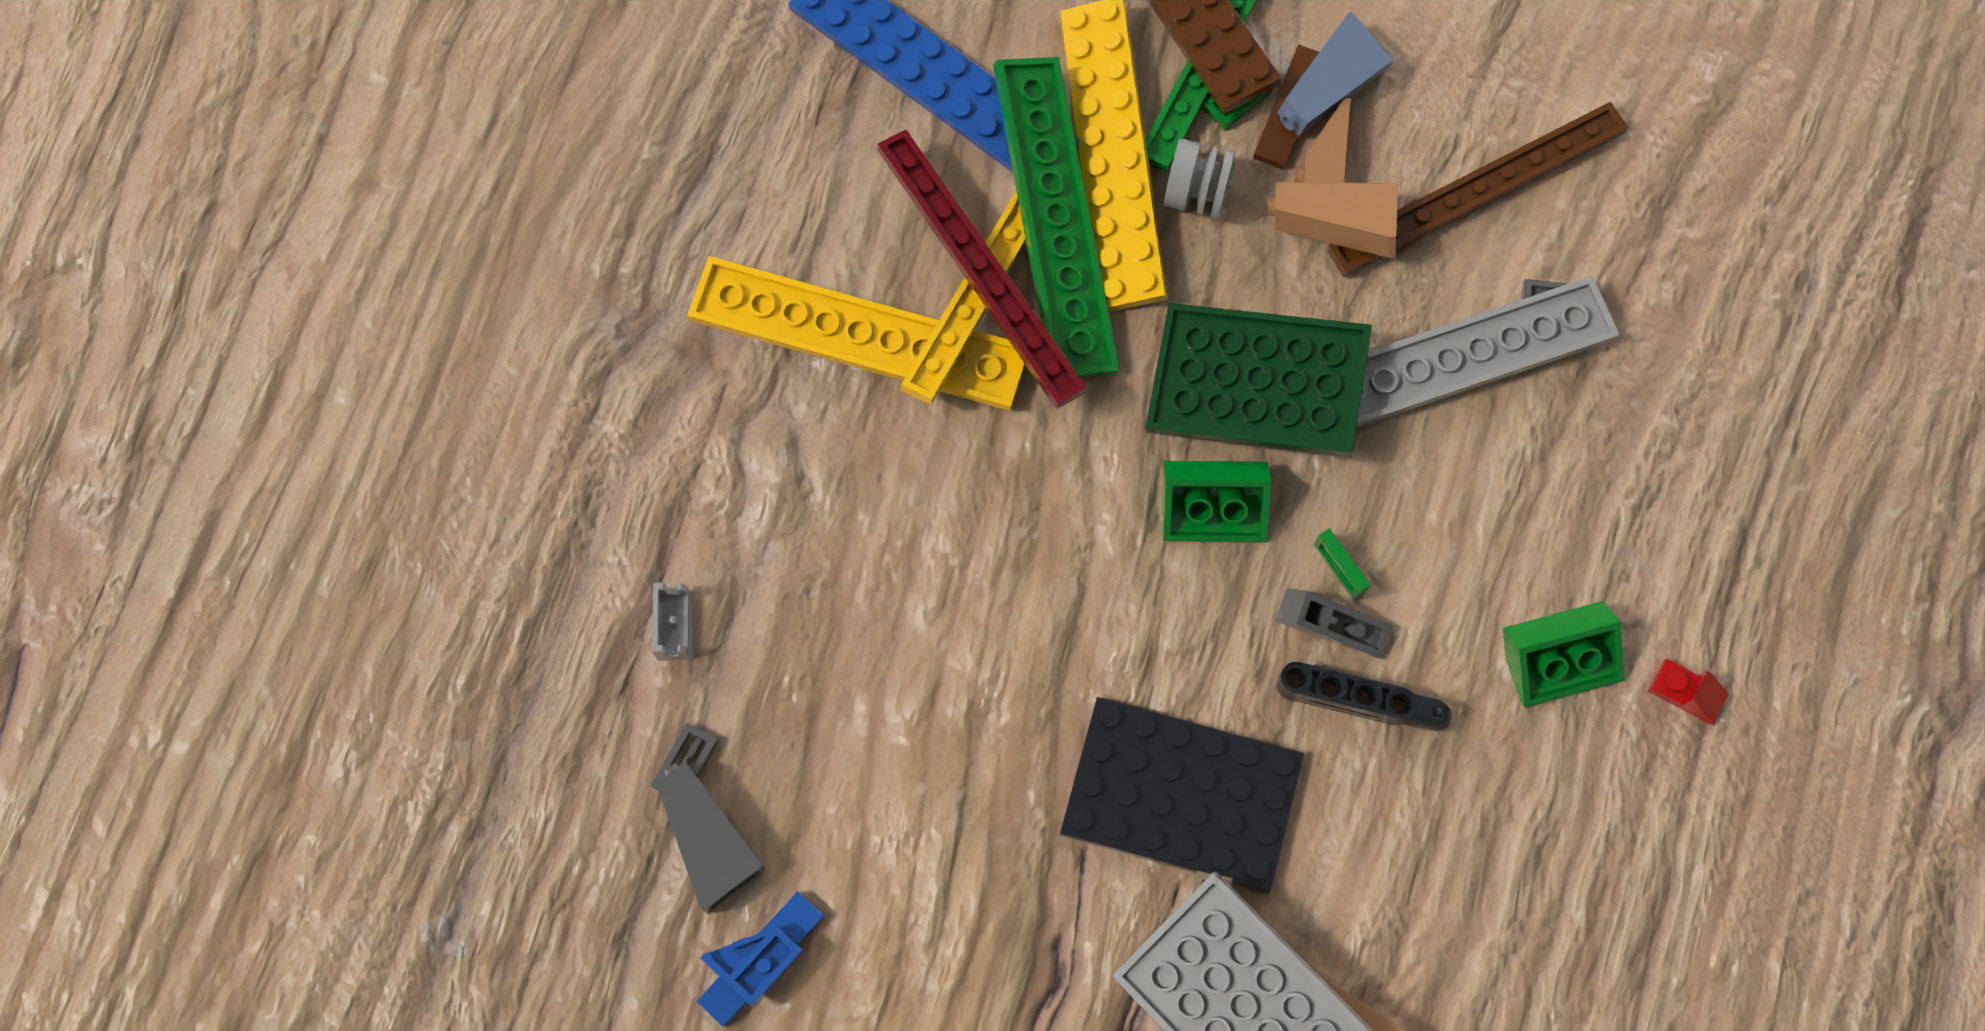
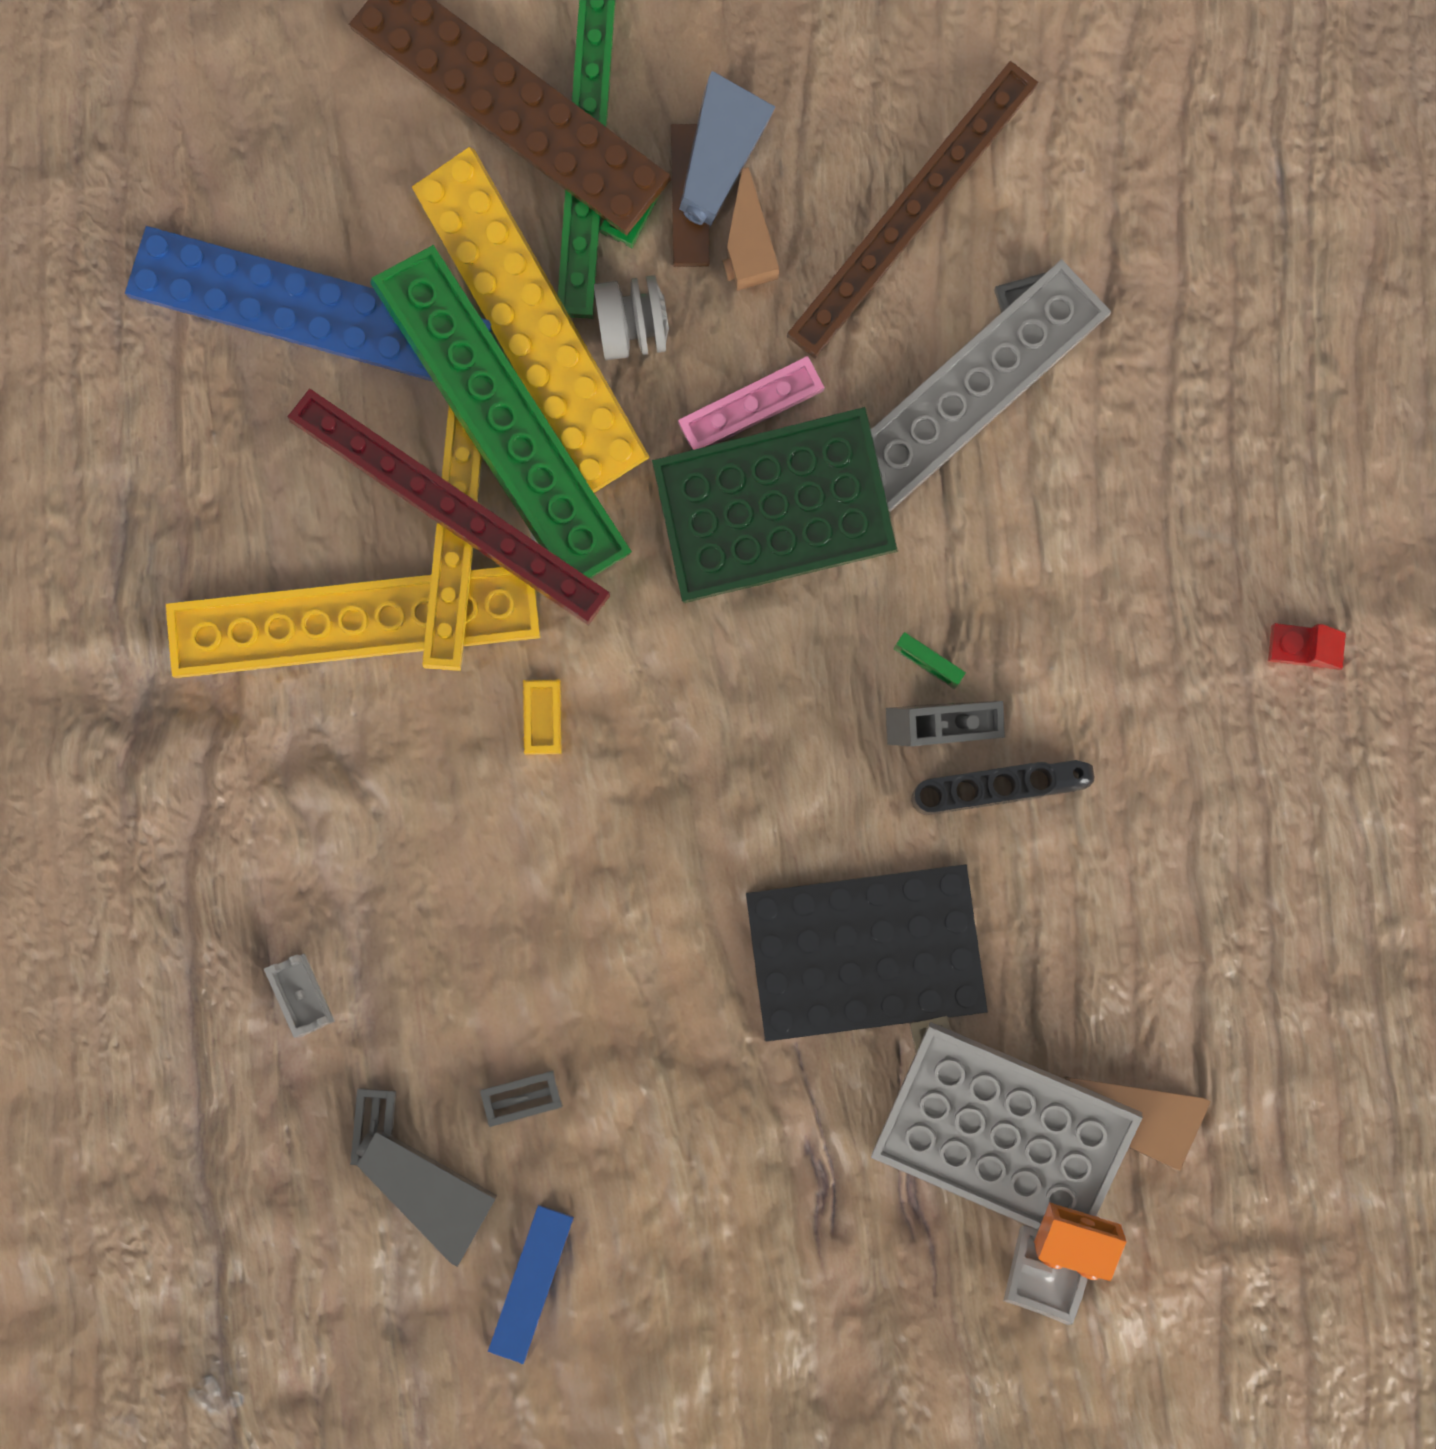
camera: 25 degrees left, 10 degrees up
blue wing [700,925,804,1007] -> none
green slope [1162,461,1271,542] -> none
medium nougat slope [1268,182,1398,258] -> none
green slope [1503,601,1624,708] -> none
none -> dark grey tile [480,1070,563,1127]
none -> yellow tile [523,679,562,755]
none -> bright pink plate [678,356,825,450]

